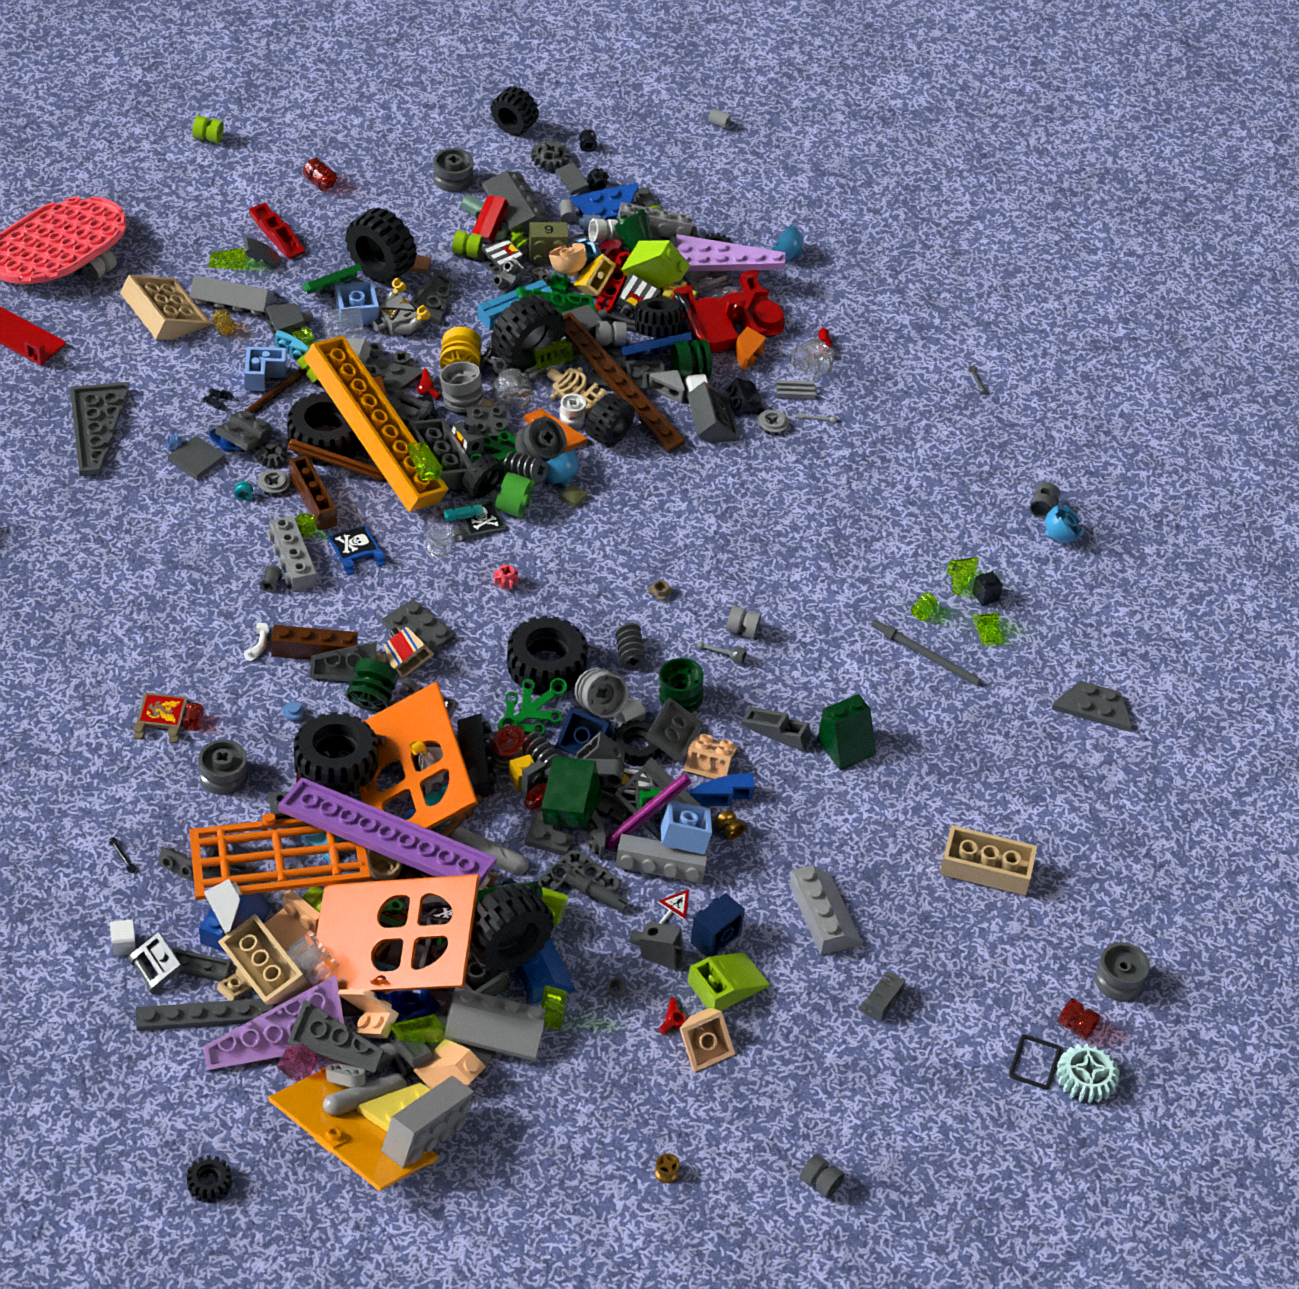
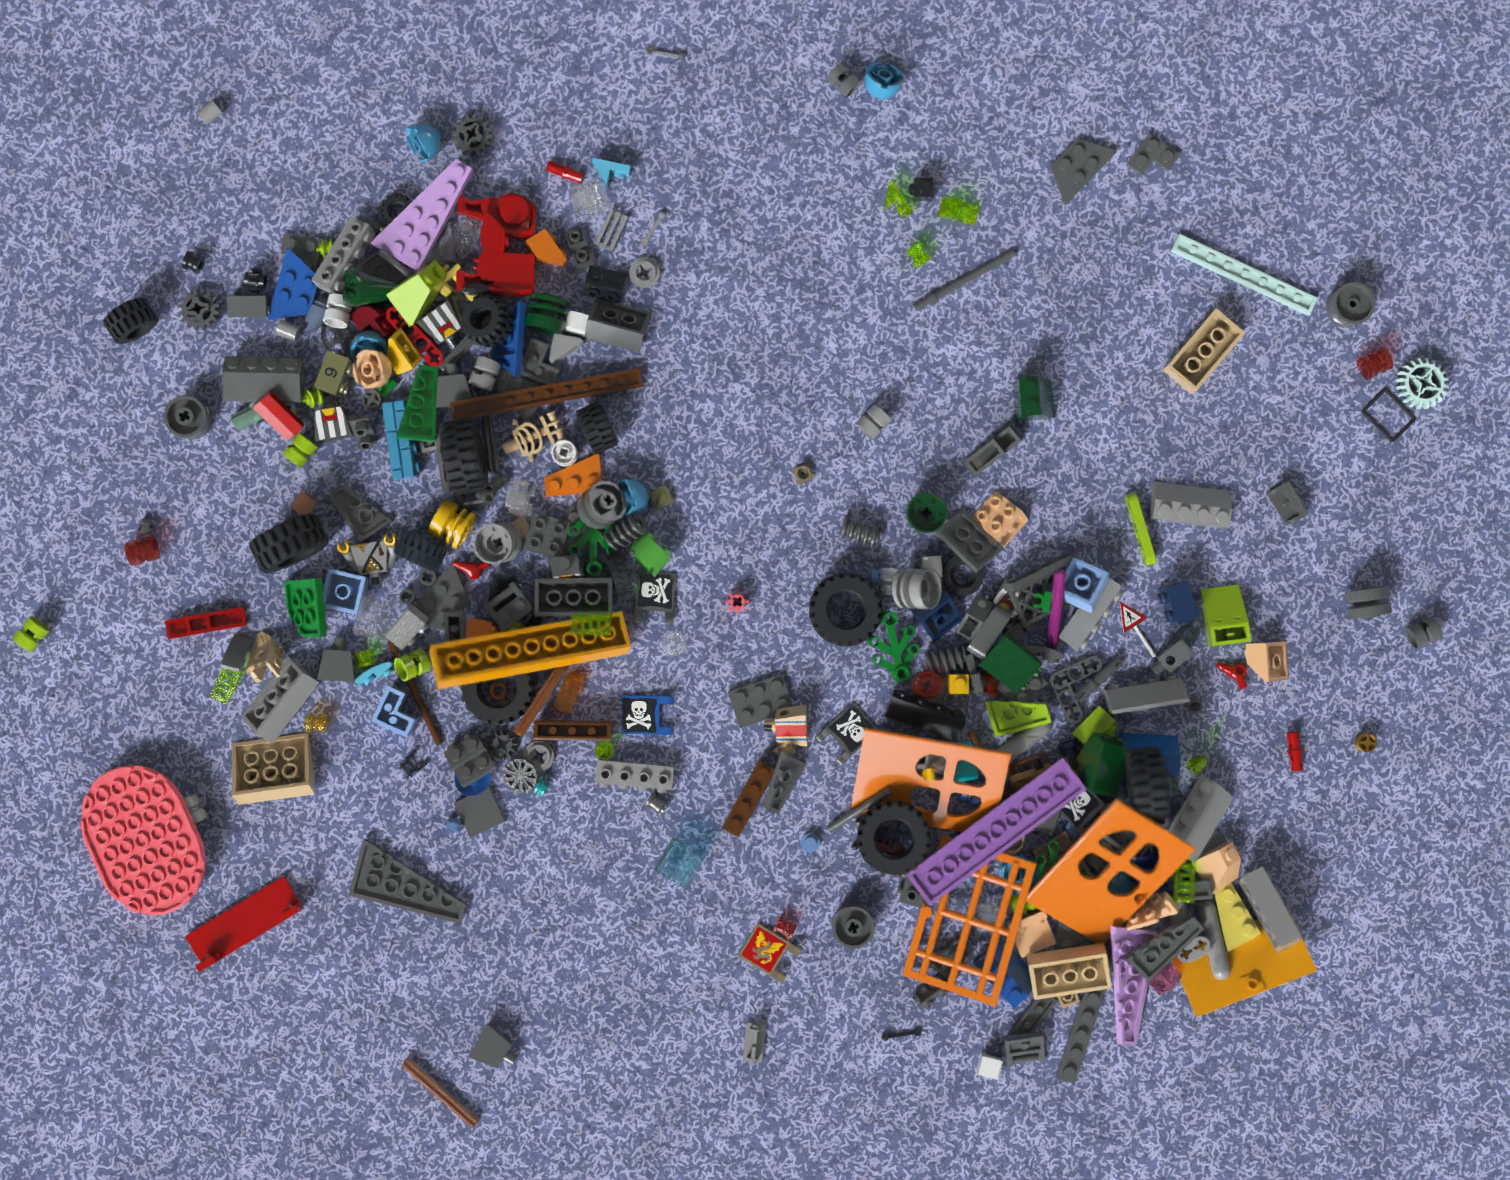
camera: 60 degrees left, 40 degrees up
black tyre [187,1155,232,1203] -> none
white slope [204,879,242,935] -> none
white piece [244,623,269,661] -> none
clear brick [285,930,339,986] -> none
dark green wheel [345,658,399,712] -> none
teal axle [444,504,484,522] -> none
clear neon green slope [534,338,574,370] -> none
blue slope [689,773,754,806] -> none
hinge [697,641,747,665] -> none
pearl gold wheel [715,809,746,840] -> none
none -> dark grey hinge [138,519,154,535]
none -> tan piece [245,631,285,683]
none -> black wheel [393,530,447,571]
none -> dark grey gear [452,114,494,157]
none -> wheel [503,757,539,793]
none -> clear orange slope [554,670,586,715]
none -> dark grey slope [564,226,595,271]
none -> medium azure slope [592,158,631,188]
none -> clear light blue slope [653,836,707,890]
none -> light grey hinge [743,1022,766,1064]
none -> lime wing [985,700,1052,737]
none -> light grey slope [1103,675,1190,714]
none -> lime beam [1125,492,1156,566]
none -> dark grey plate [1126,133,1180,176]
none -> light aqua tile [1170,233,1318,316]
none -> red pin [1286,731,1304,771]
none -> dark grey wheel [1345,586,1392,619]

